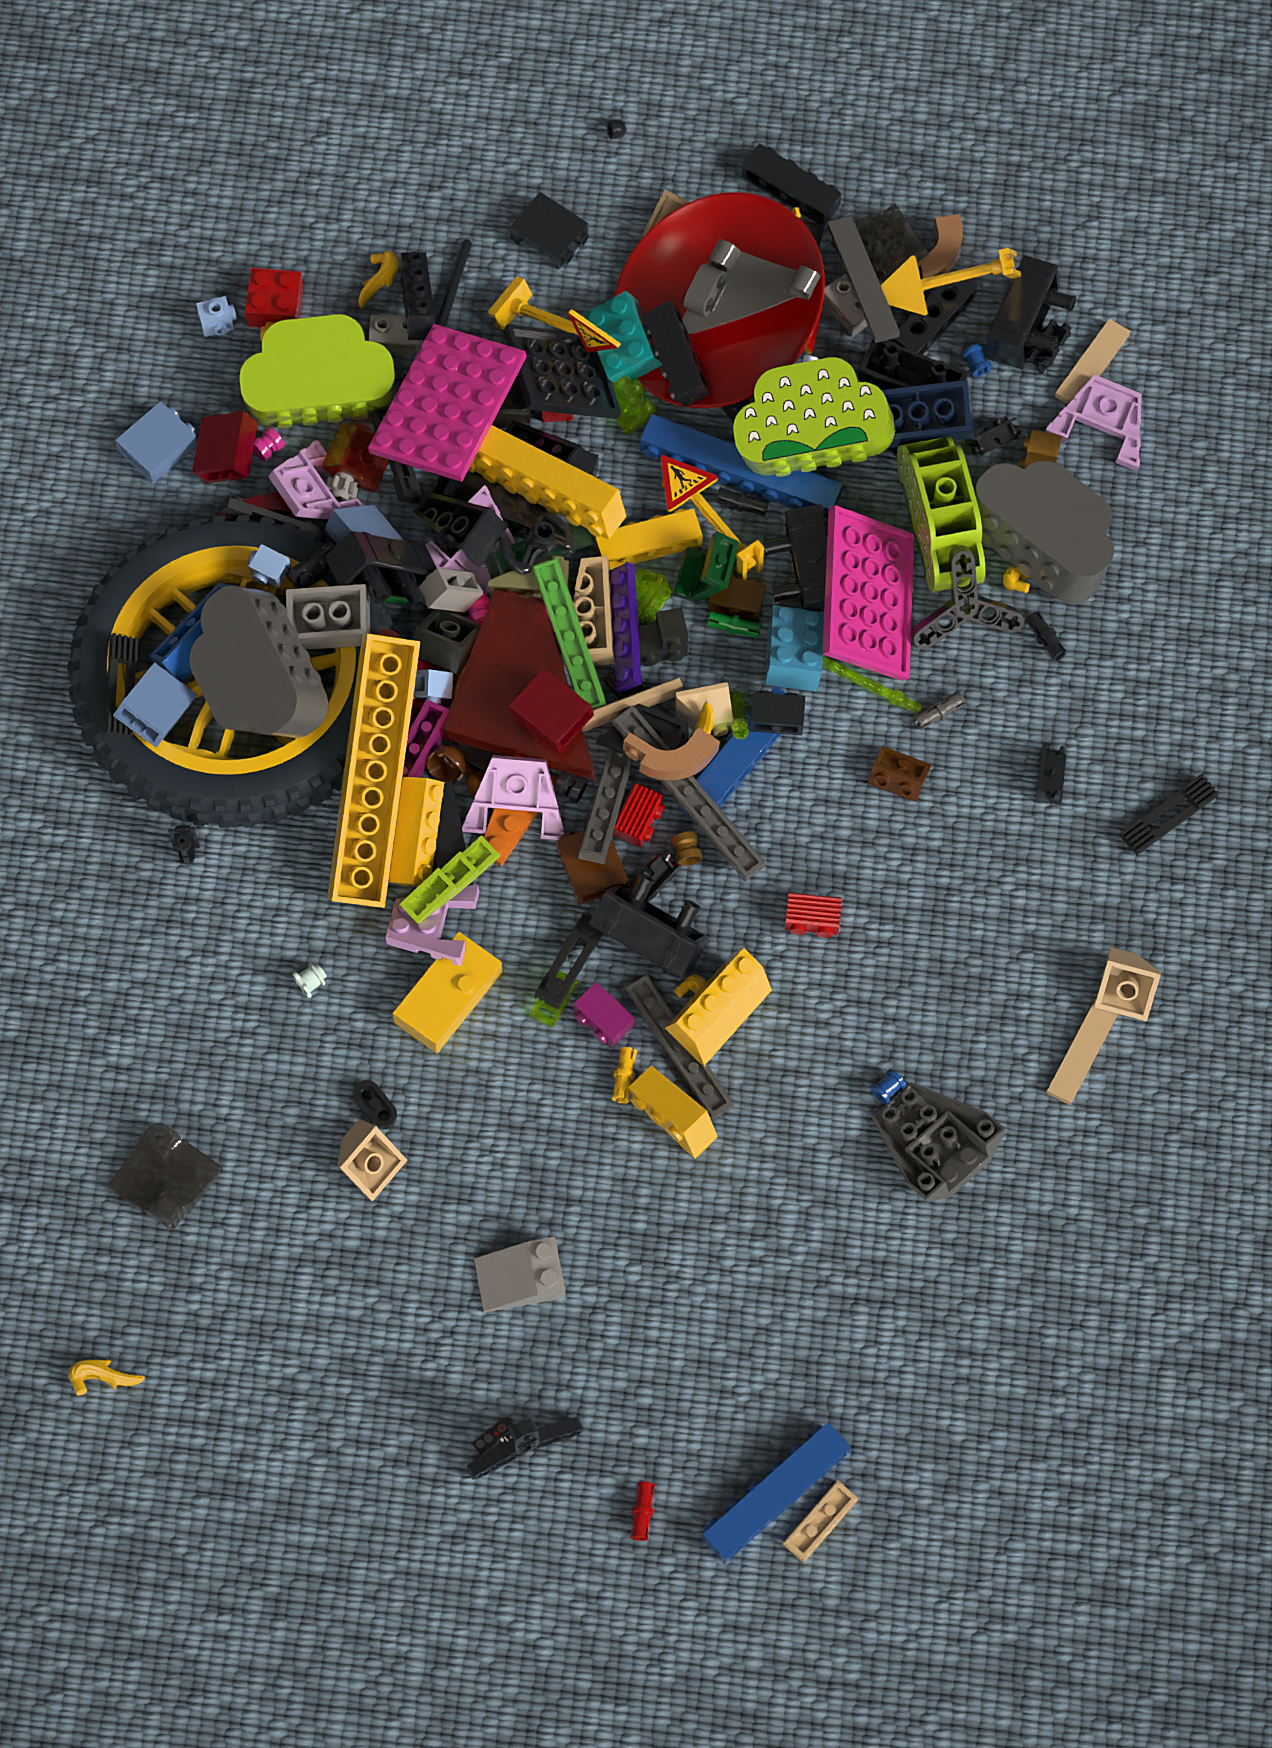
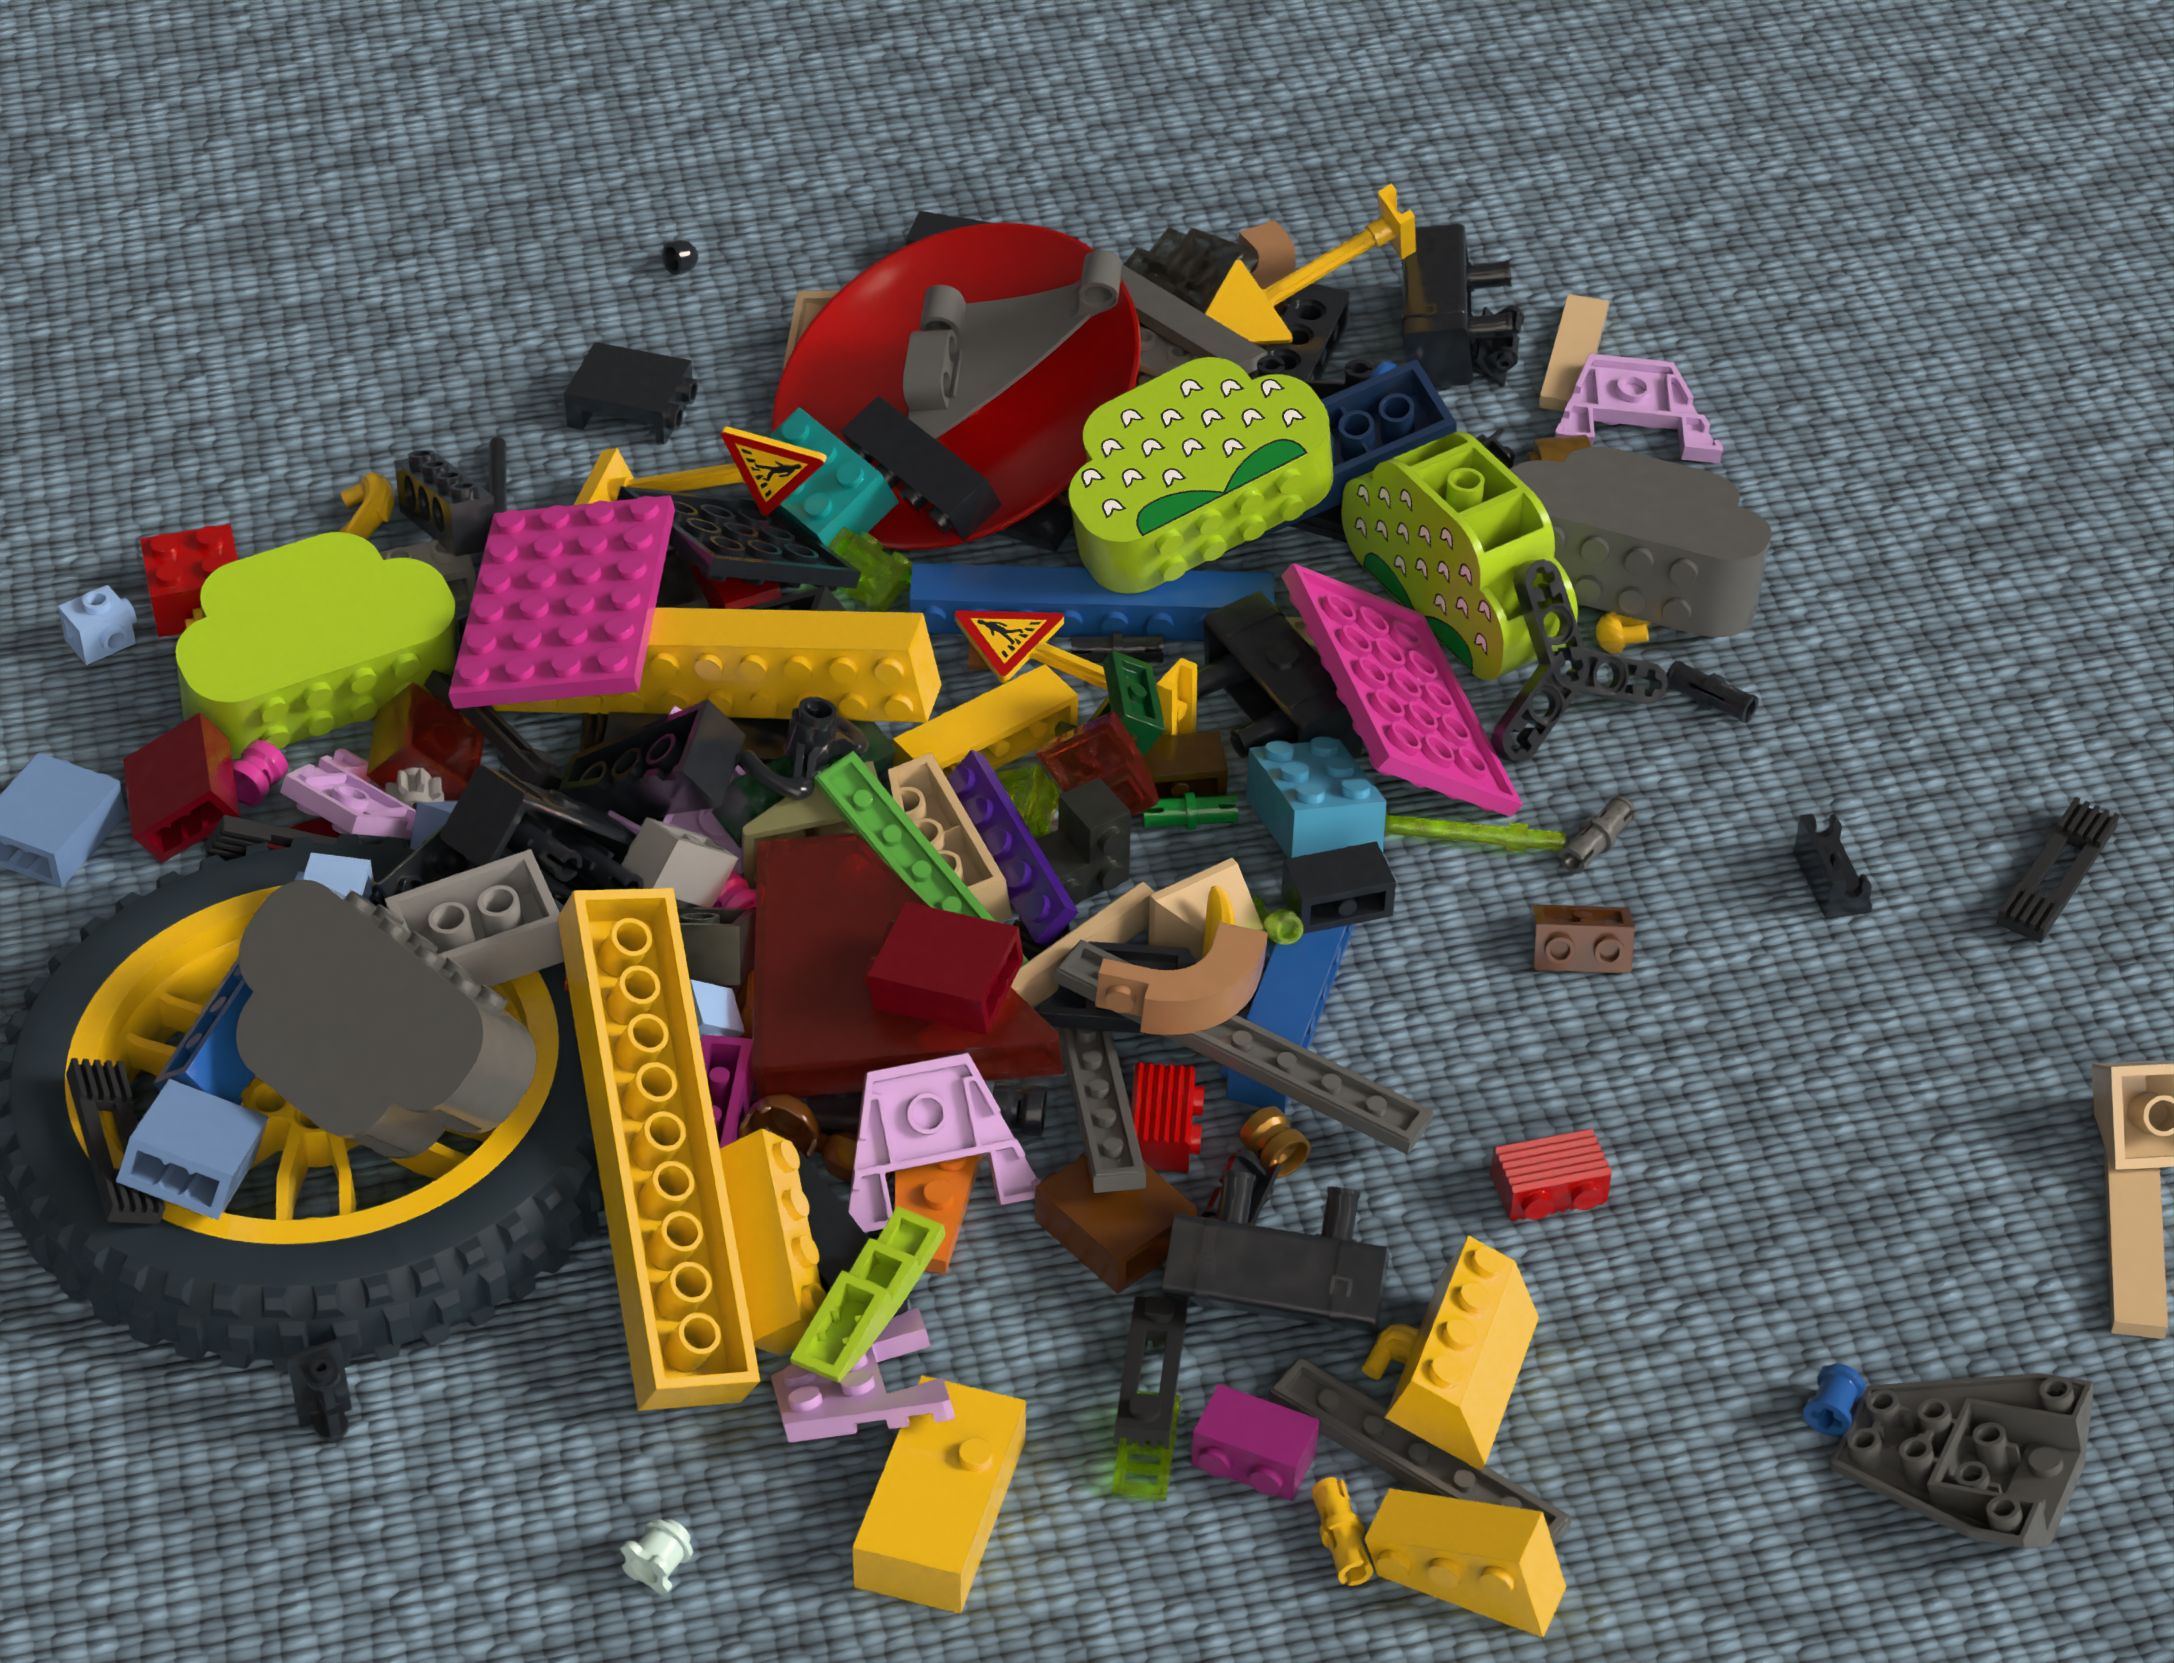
camera: 20 degrees left, 25 degrees down
none -> clear red slope [1036,711,1159,816]

